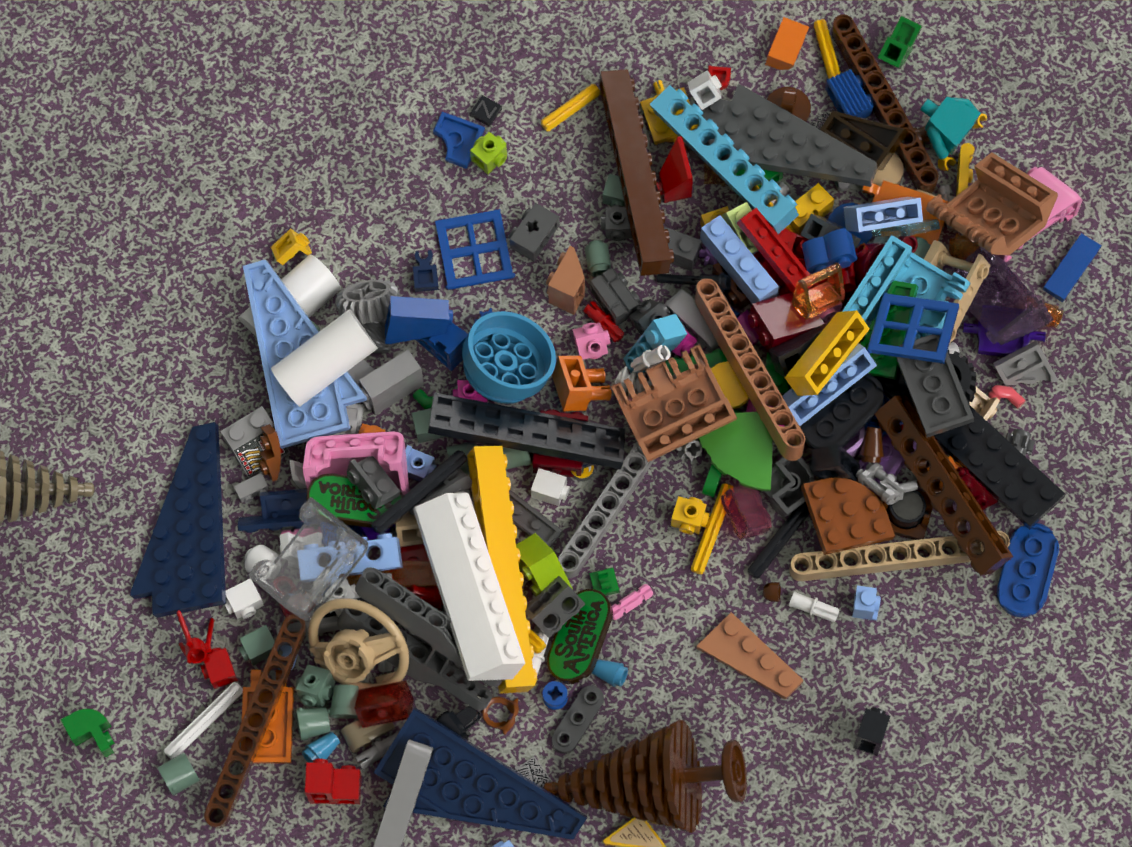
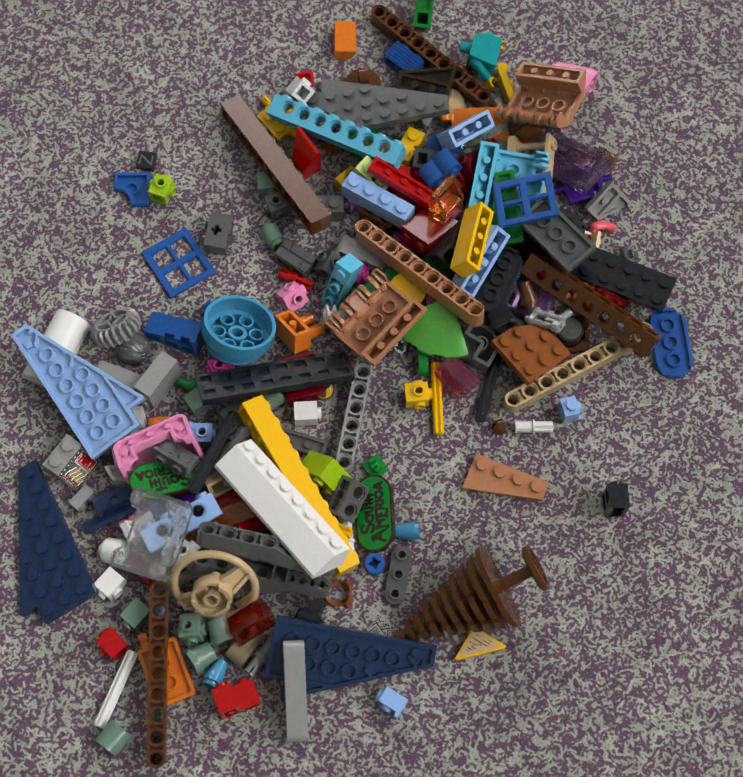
camera: 25 degrees left, 0 degrees up
green brick [61,709,115,758] -> none
red plant [176,610,214,664] -> none
dark orange slope [259,424,281,481] -> none
yellow bracket [271,229,312,265] -> none
white brick [271,309,378,407] -> none
blue slope [385,296,453,344] -> none
dark blue plate [413,250,439,292] -> none
yellow axle [541,84,600,132] -> none
nougat slope [546,246,585,315] -> none
bright pink axle [612,584,653,620] -> none
white axle [630,345,670,373] -> none
black pin [657,273,731,292] -> none
yellow axle [814,19,841,79] -> none
blue tile [1043,233,1102,302] -> none

